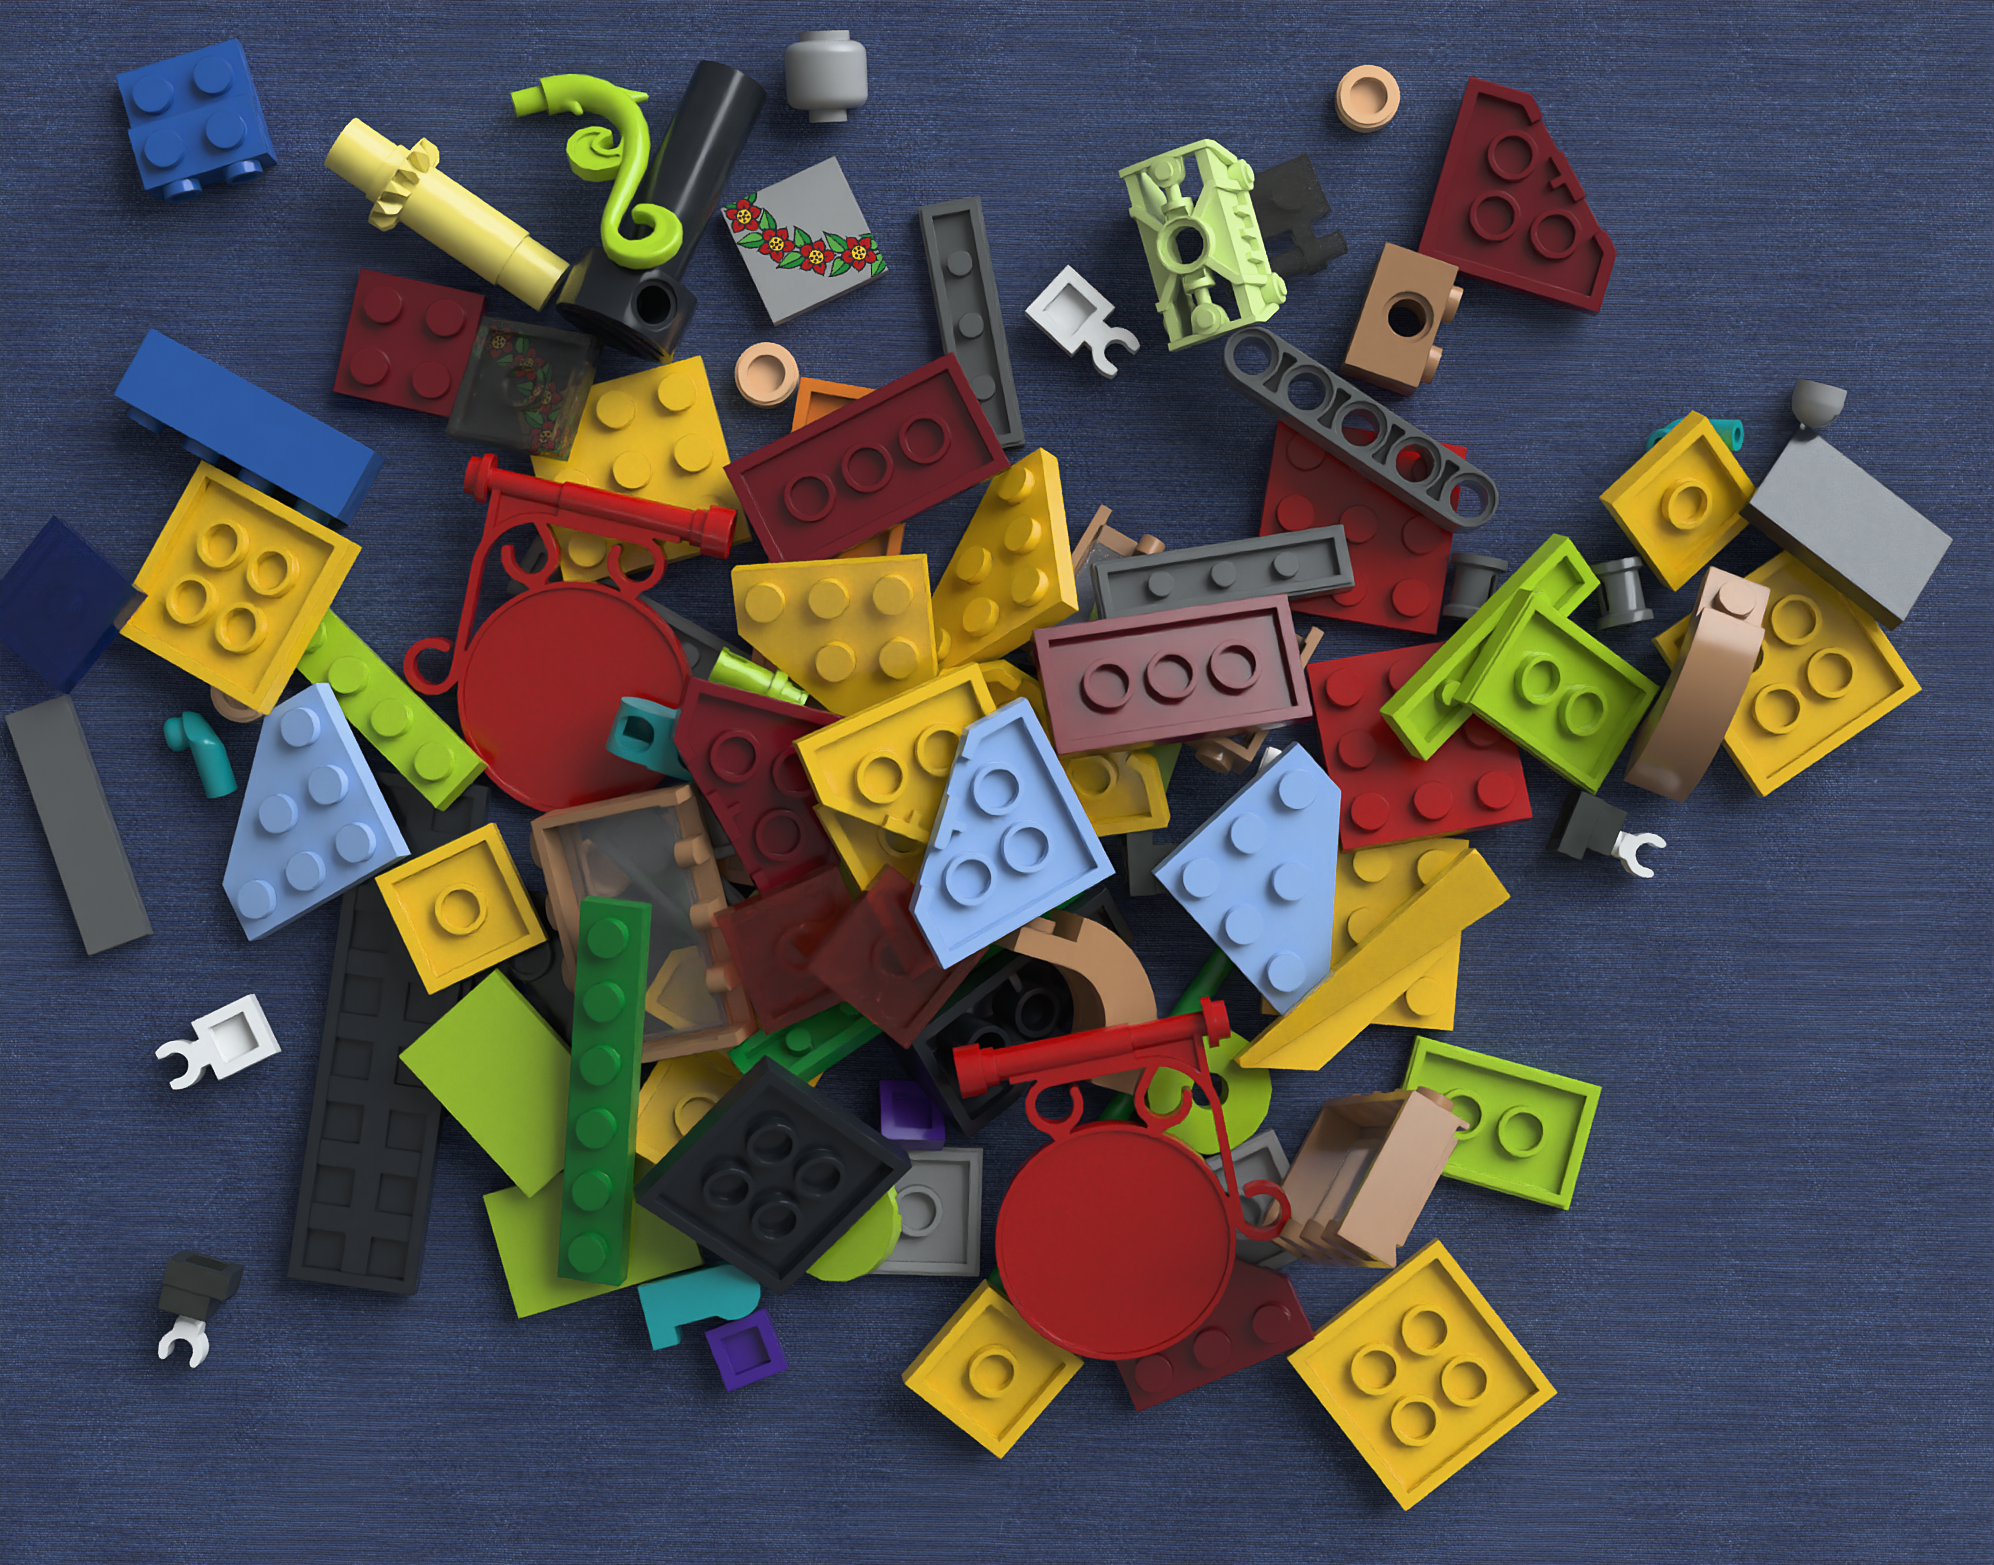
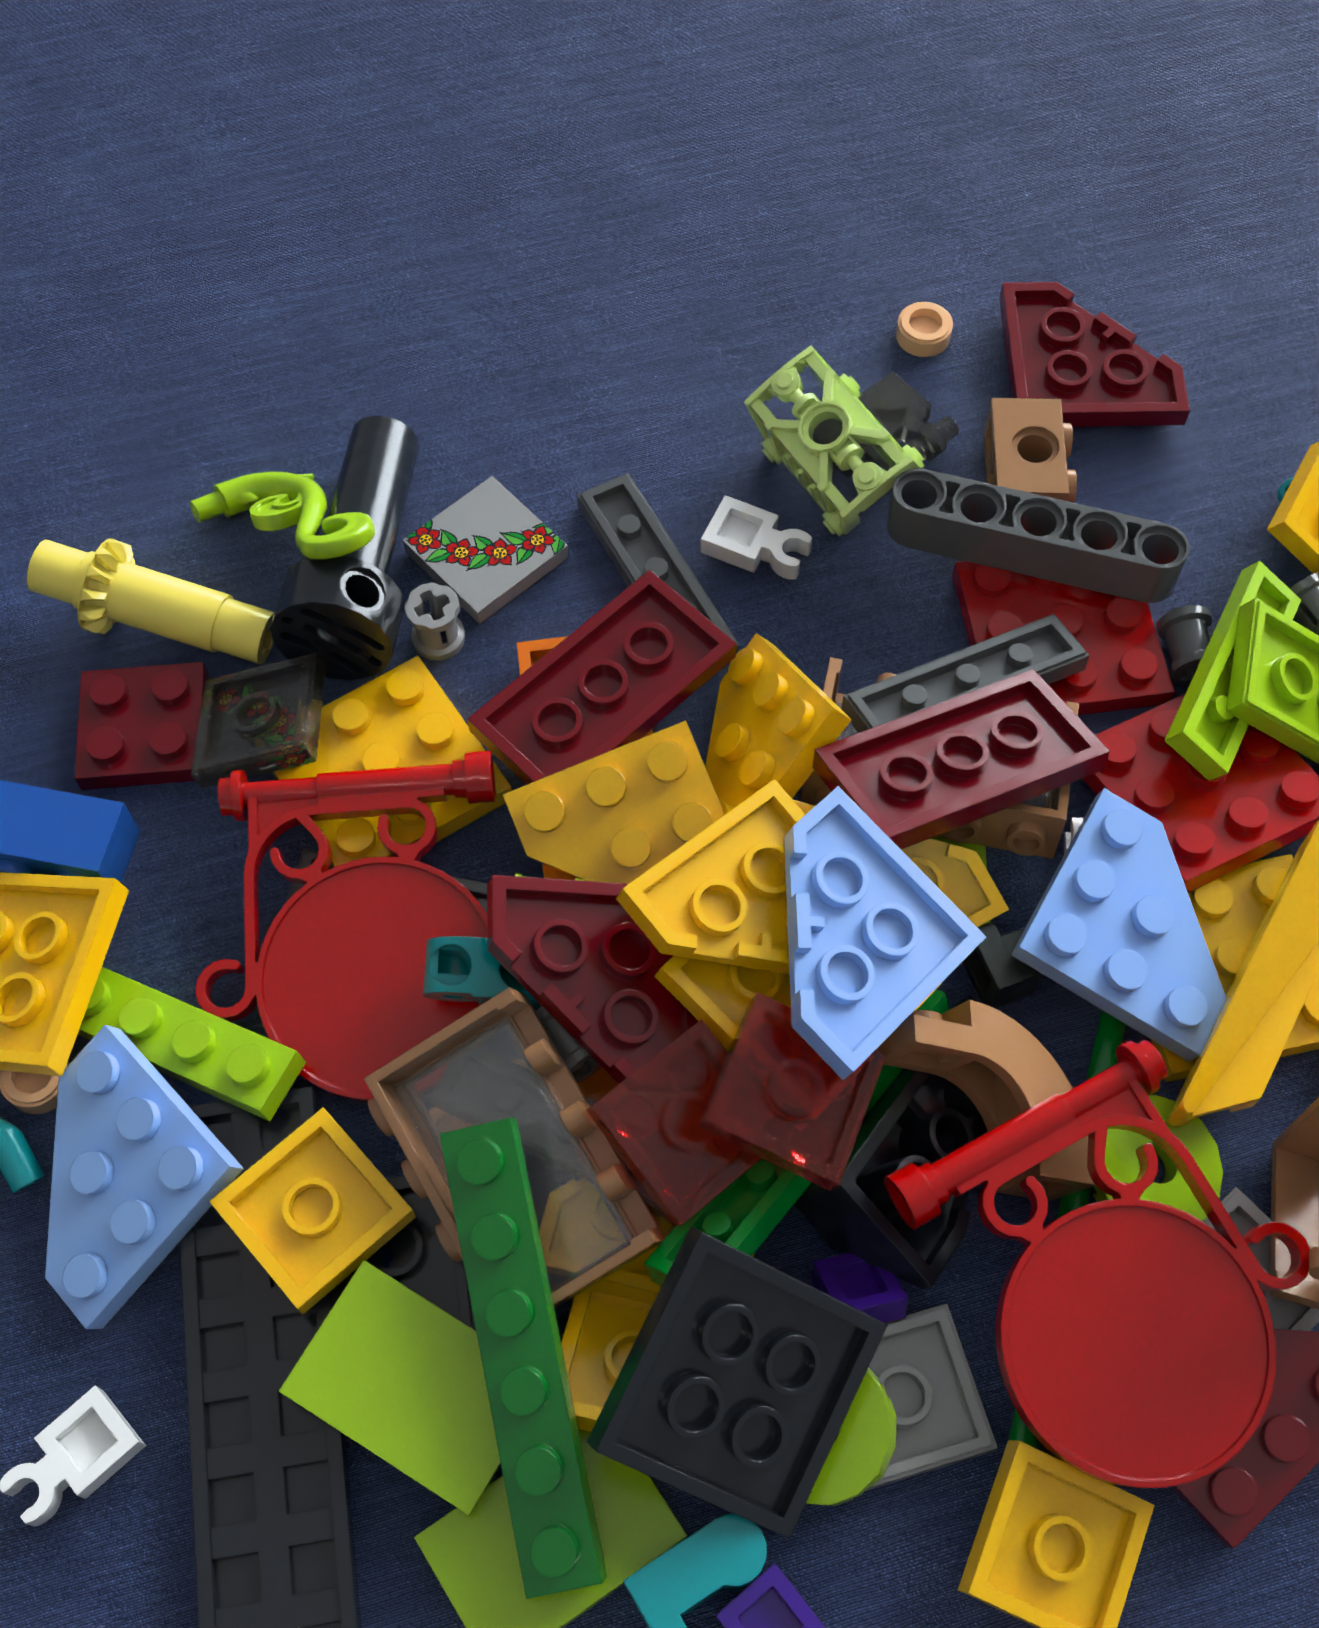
camera: 20 degrees left, 25 degrees down
light nougat tile [735,342,799,409] -> none
light grey head [784,30,868,123] -> none
none -> light grey bush [404,582,466,661]

